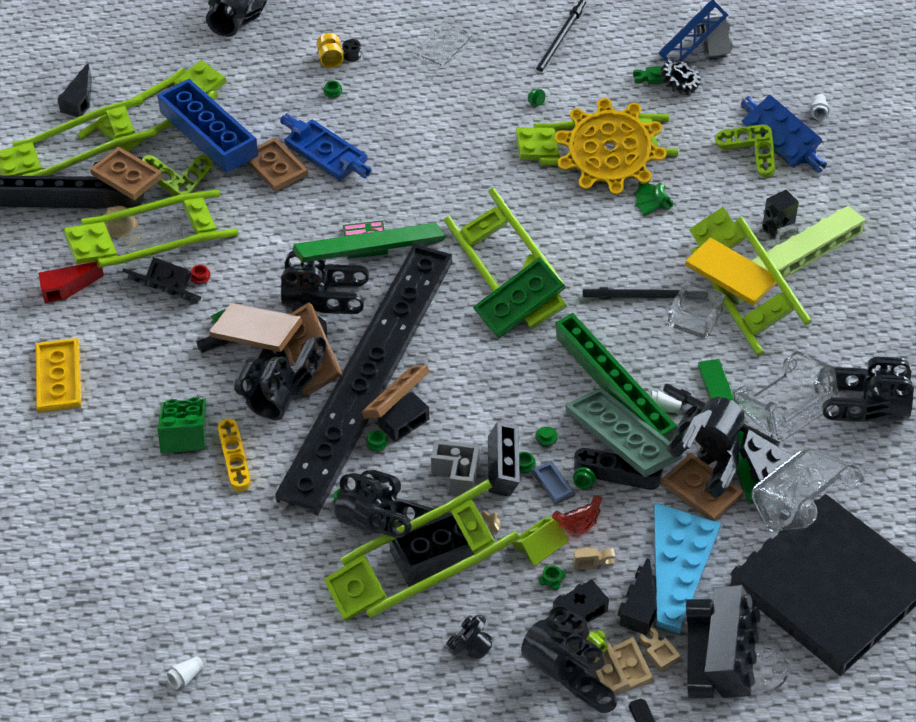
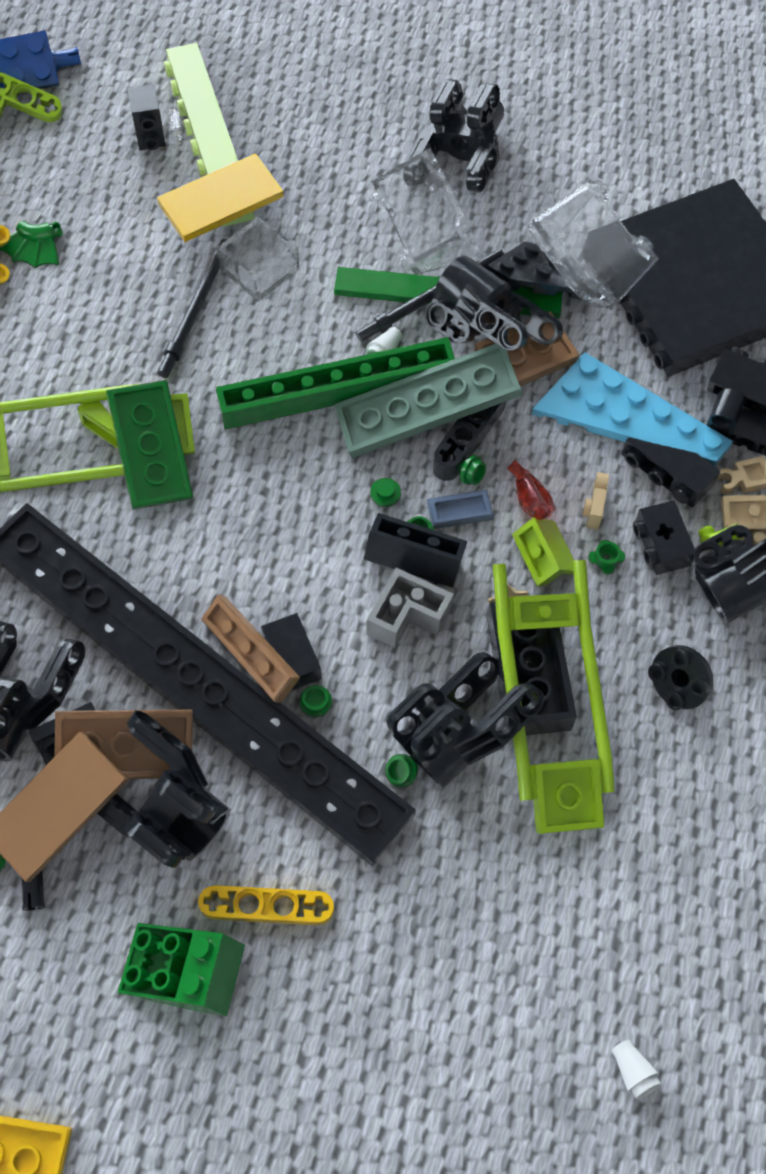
camera: 75 degrees left, 15 degrees up
lime plate [689,207,812,356] -> none

